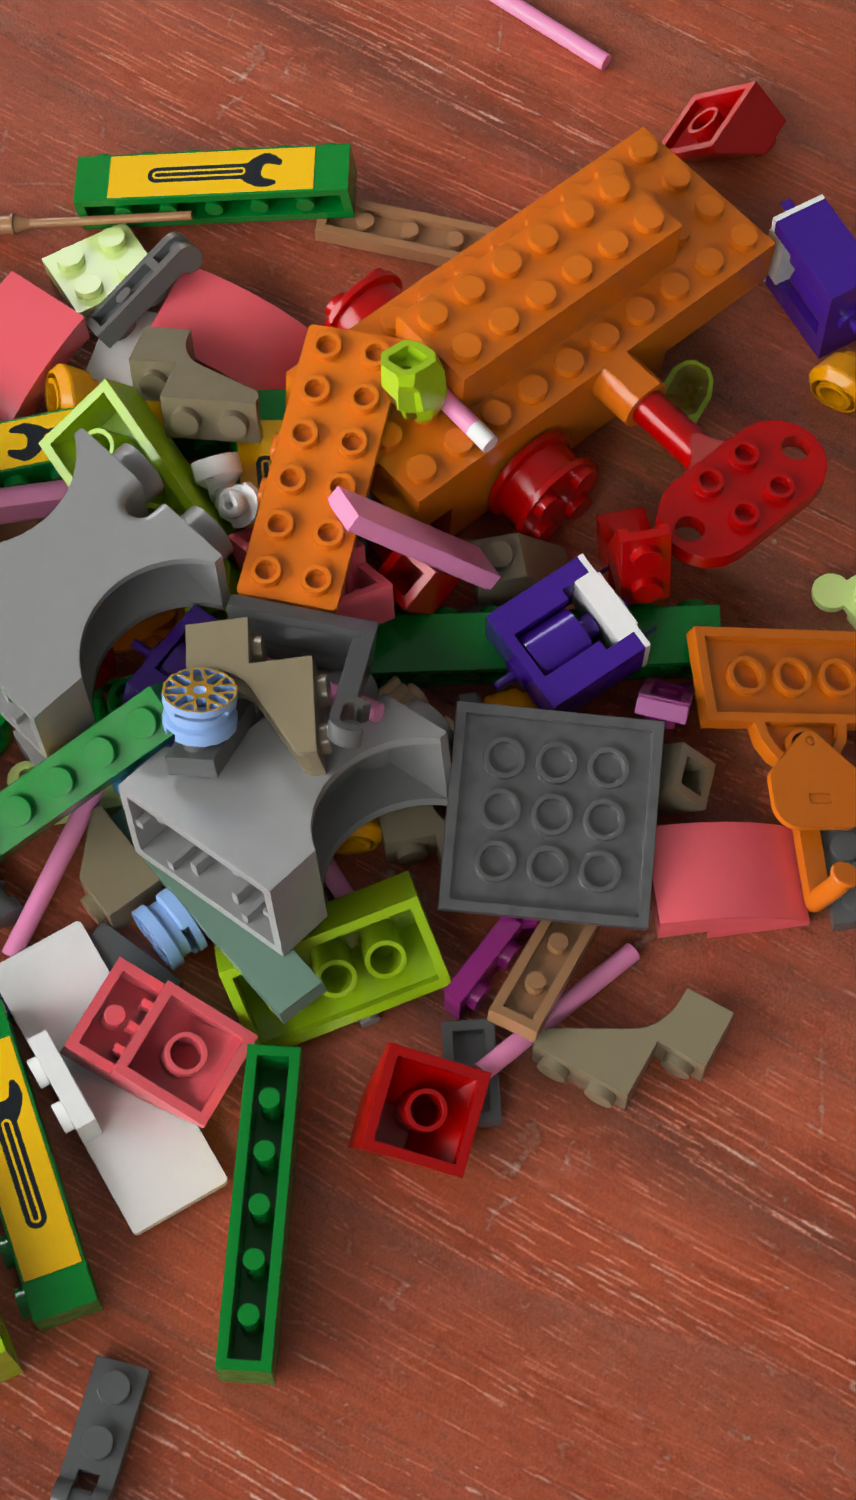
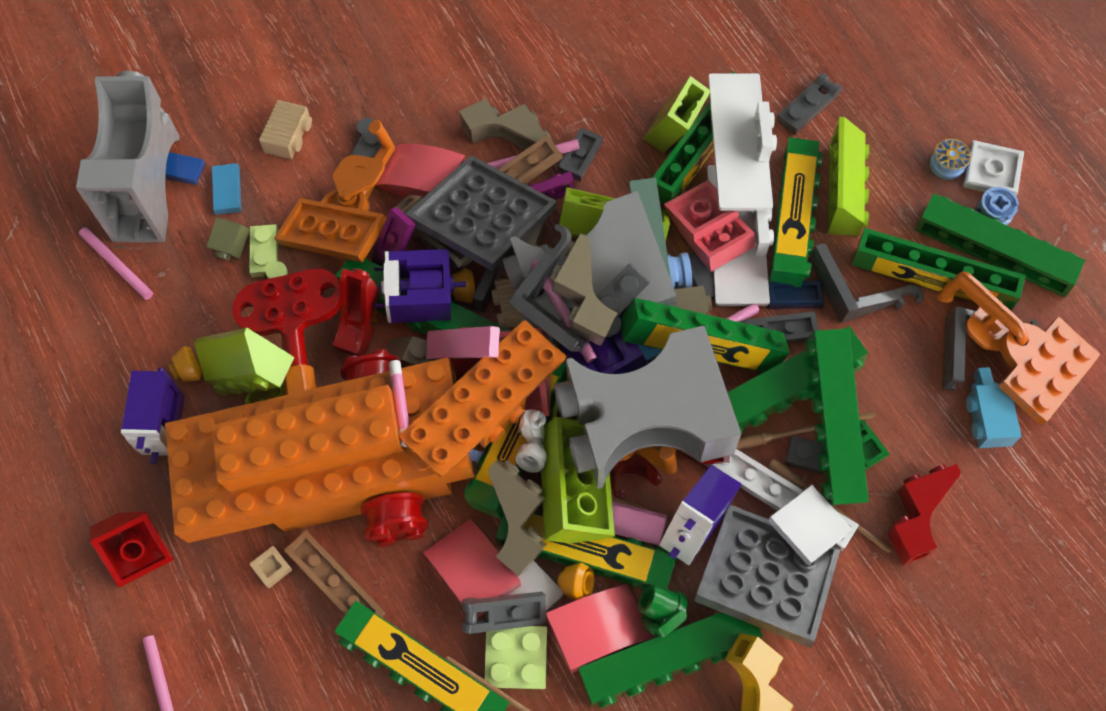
camera: 150 degrees left, 0 degrees up
light blue wheel [162,667,238,747] -> none
red slope [347,1042,492,1178] -> none
lime rock [381,339,447,424] -> none
none -> lime slope [194,328,294,396]
none -> tan plate [249,546,292,589]
none -> lime brick [643,76,711,153]
none -> white bracket [708,73,777,211]

